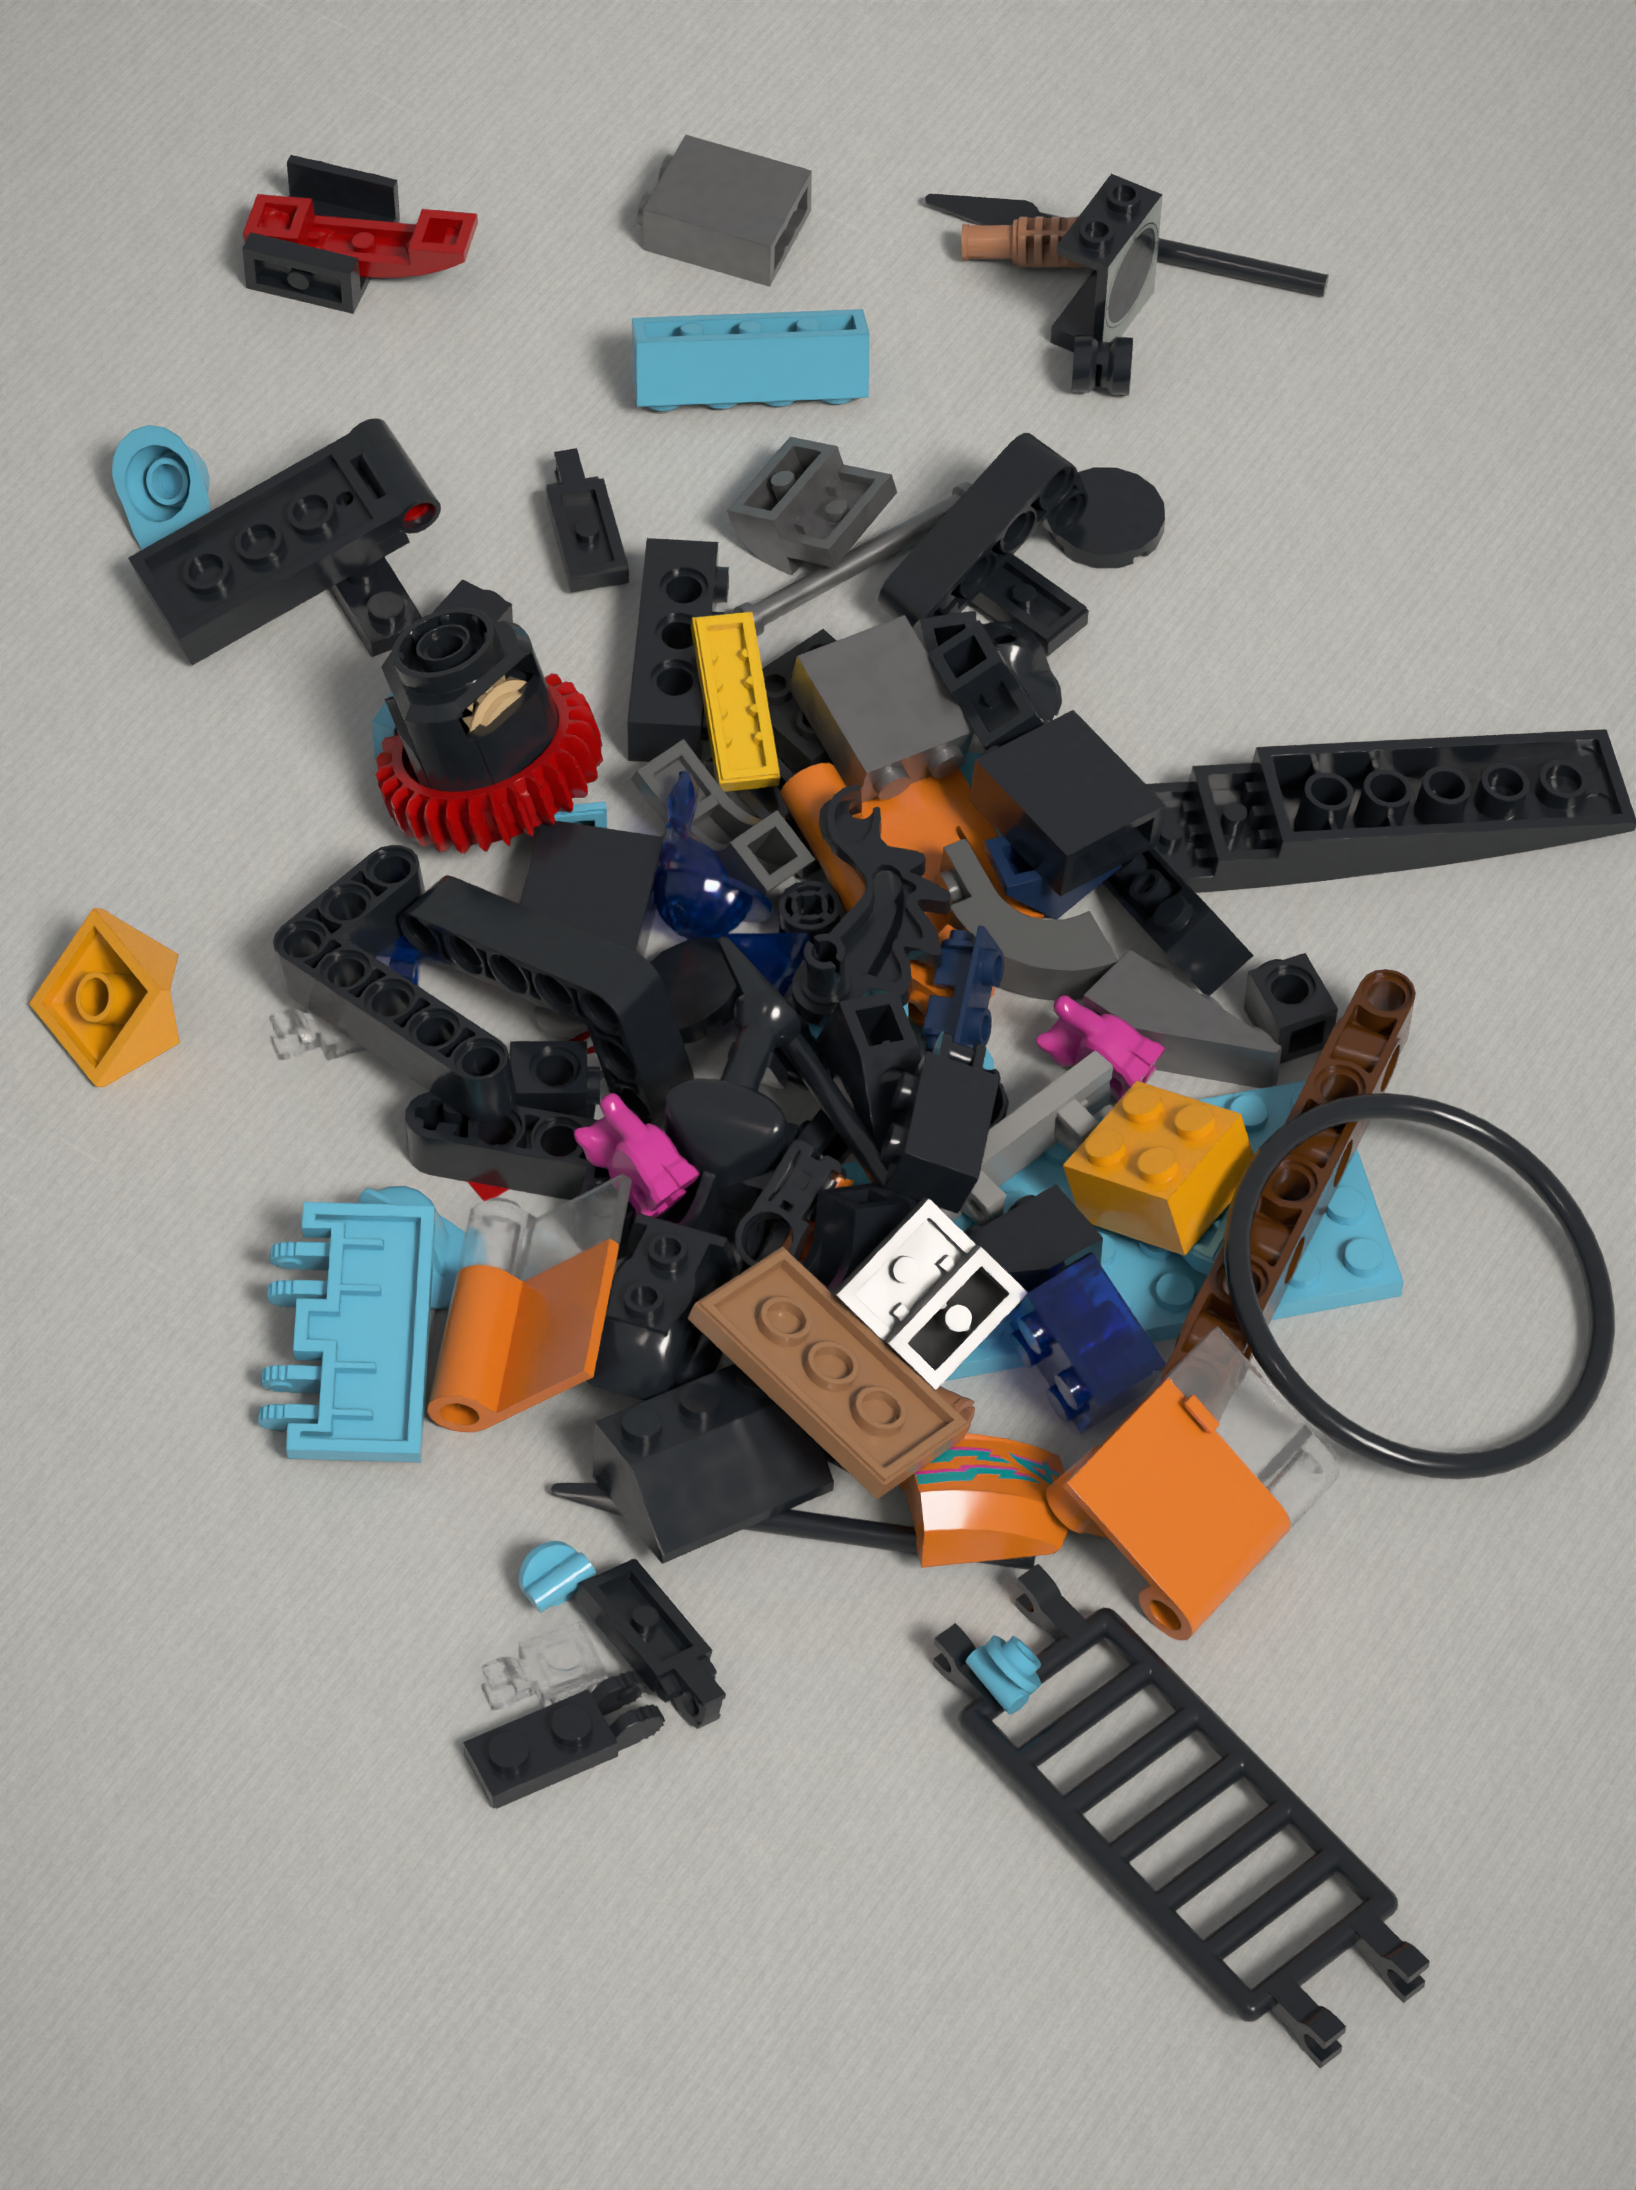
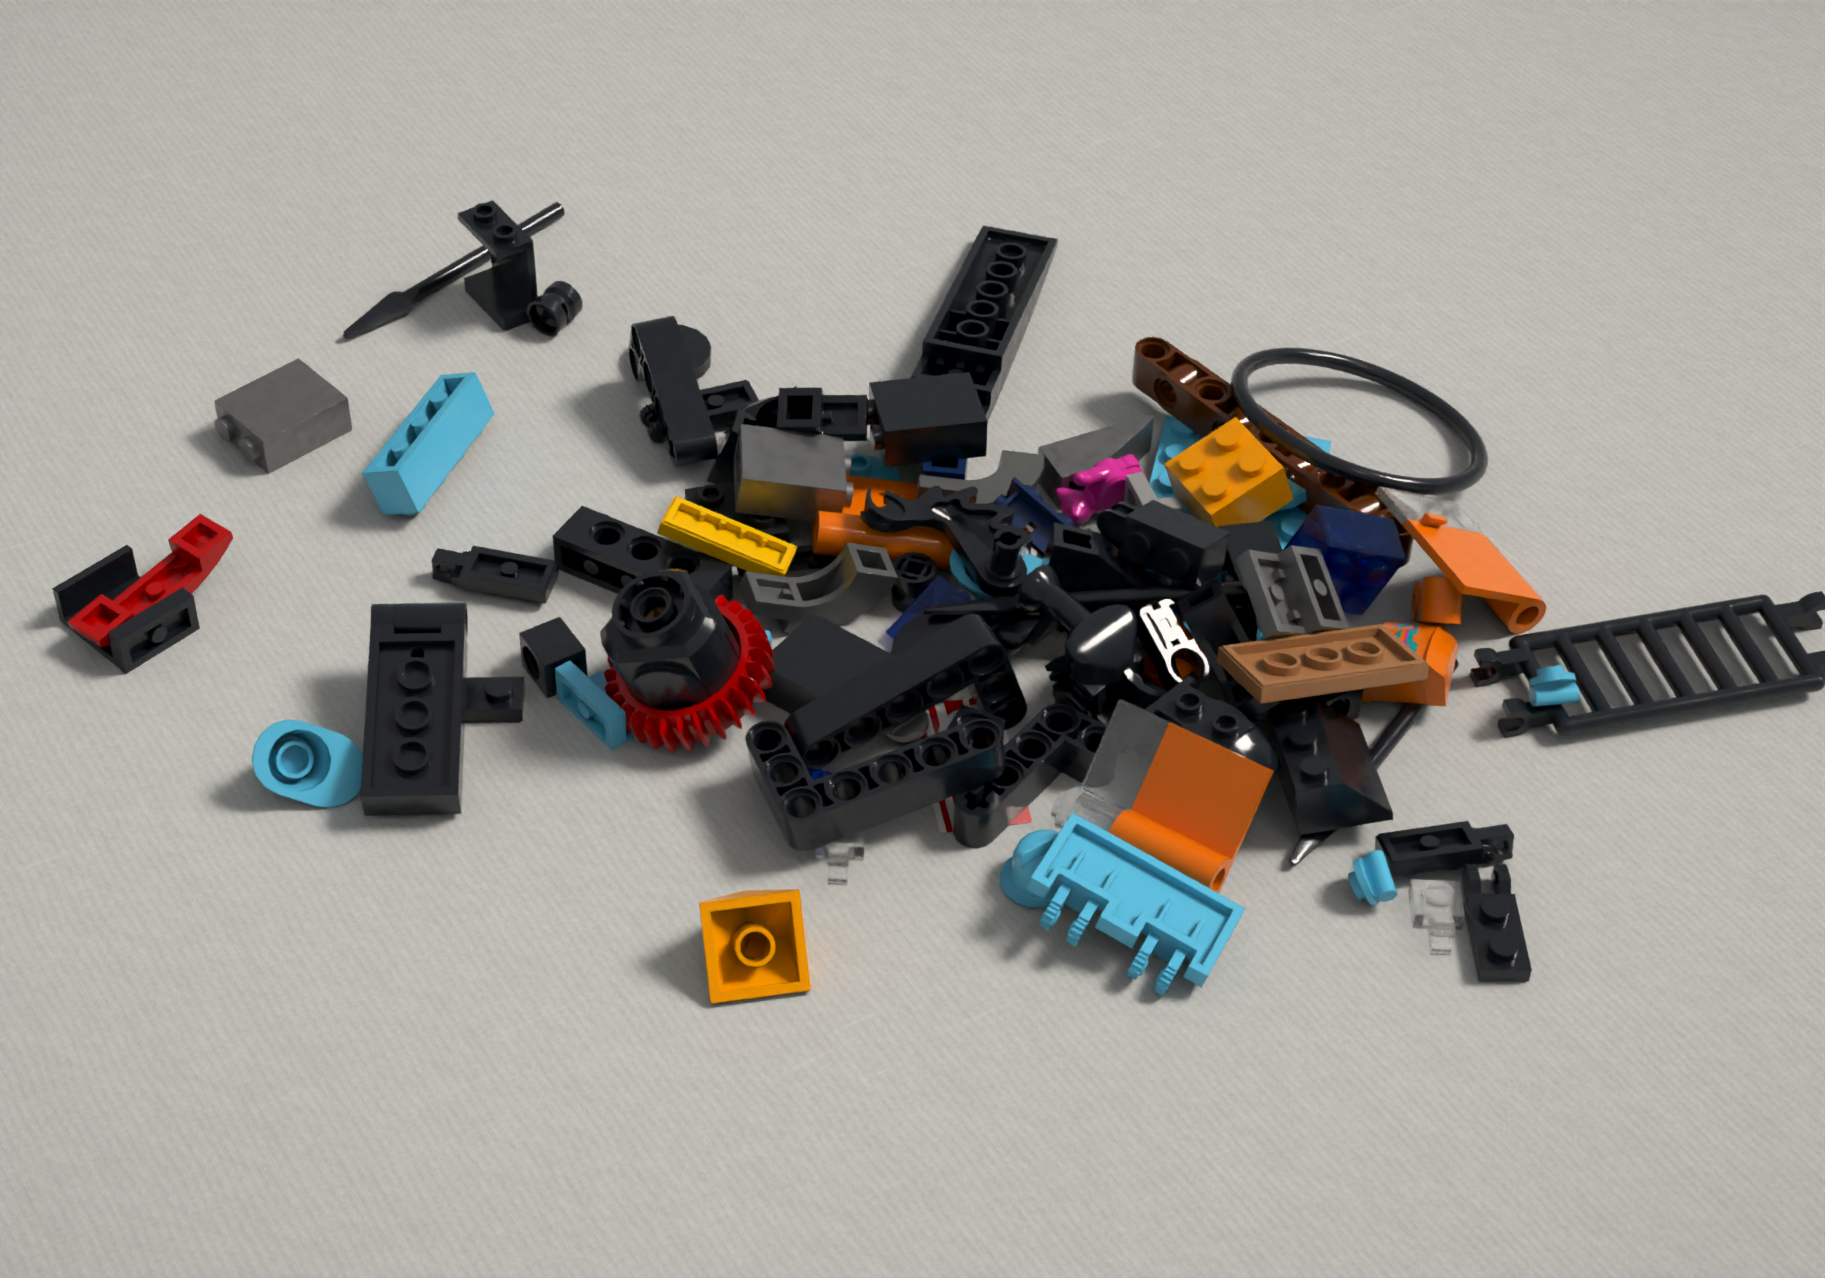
camera: 65 degrees left, 10 degrees down
dark pink animal [574,1093,700,1218] -> none
clear blue piece [653,771,774,940] -> none
flat silver brick [727,436,898,575] -> none
flat silver bar [733,482,972,637] -> none
nougat hinge [961,217,1089,268] -> none
black slope [1102,848,1254,996] -> none
black brick [1244,953,1338,1064] -> none

